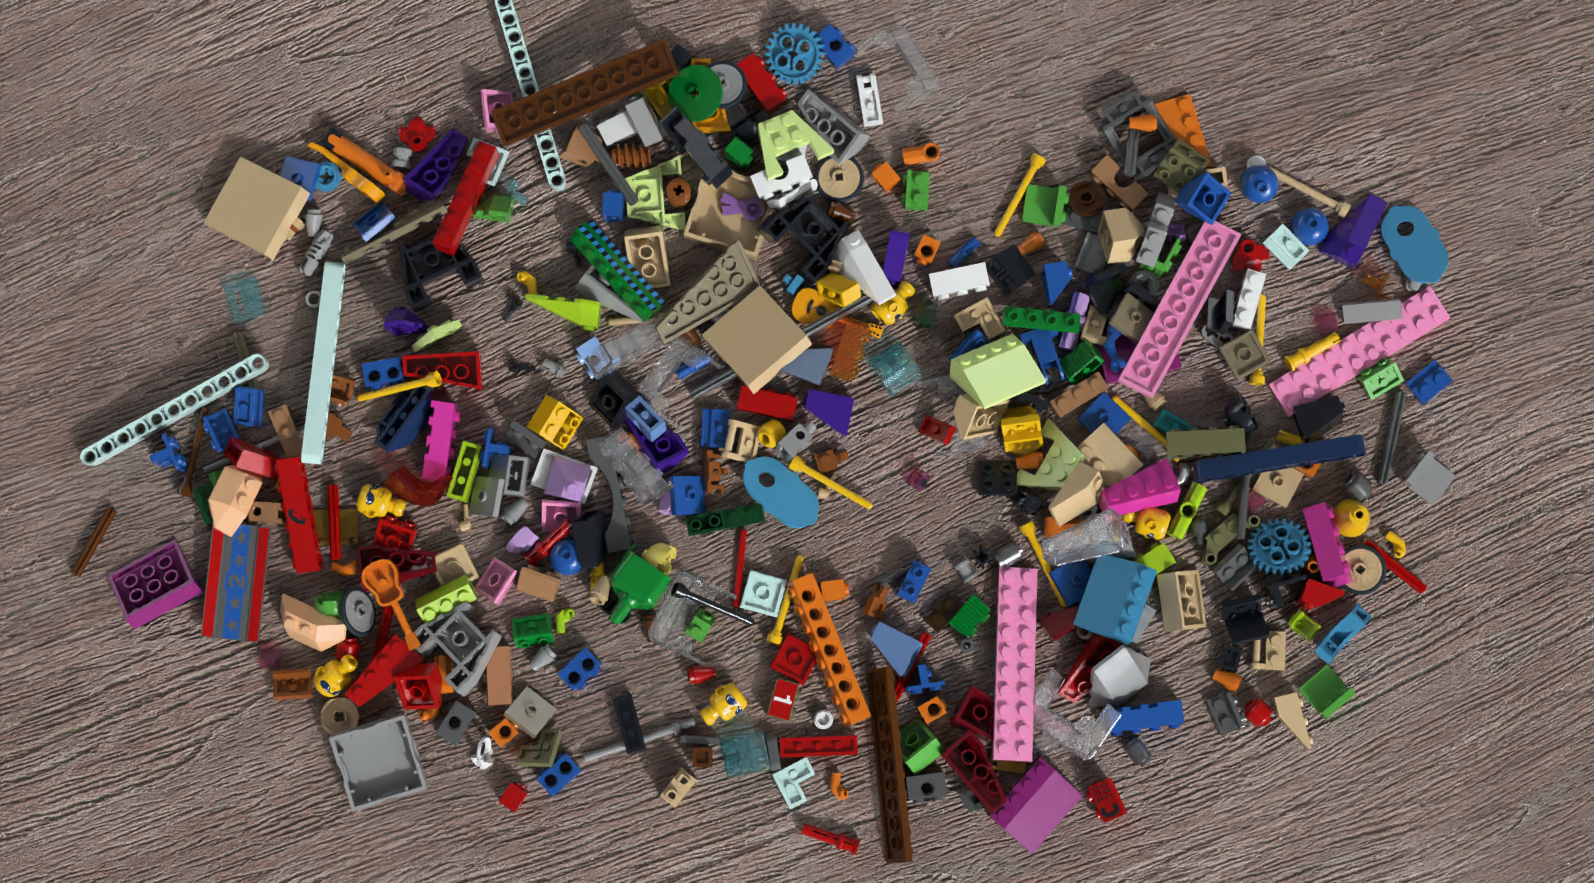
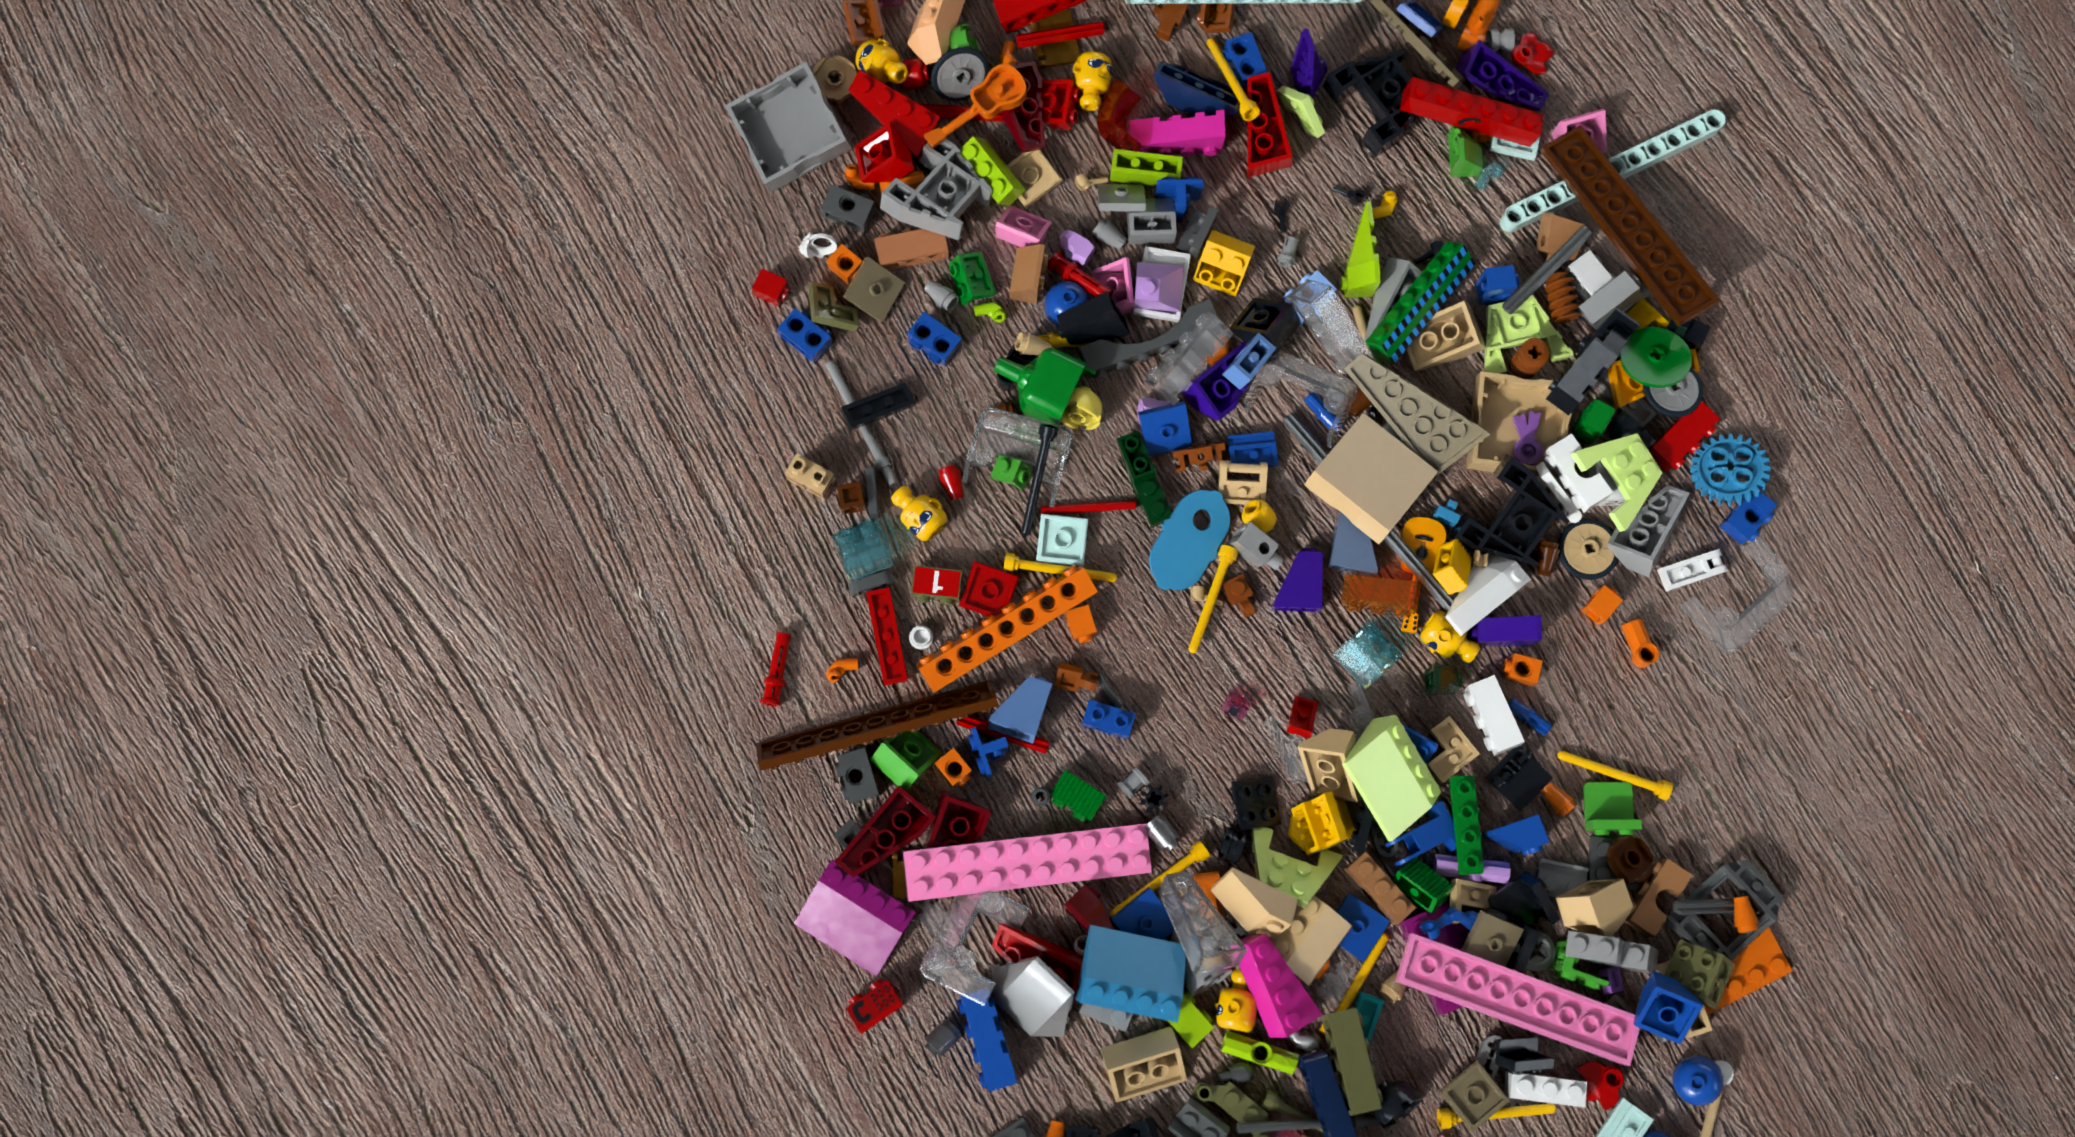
camera: 75 degrees right, 5 degrees down
red brick [737,386,798,422] -> none
light aqua plate [773,757,815,809] -> none
bright green bracket [901,169,930,211] -> none
dark brown plate [924,592,964,633] -> none
orange cone [1015,451,1043,469] -> none

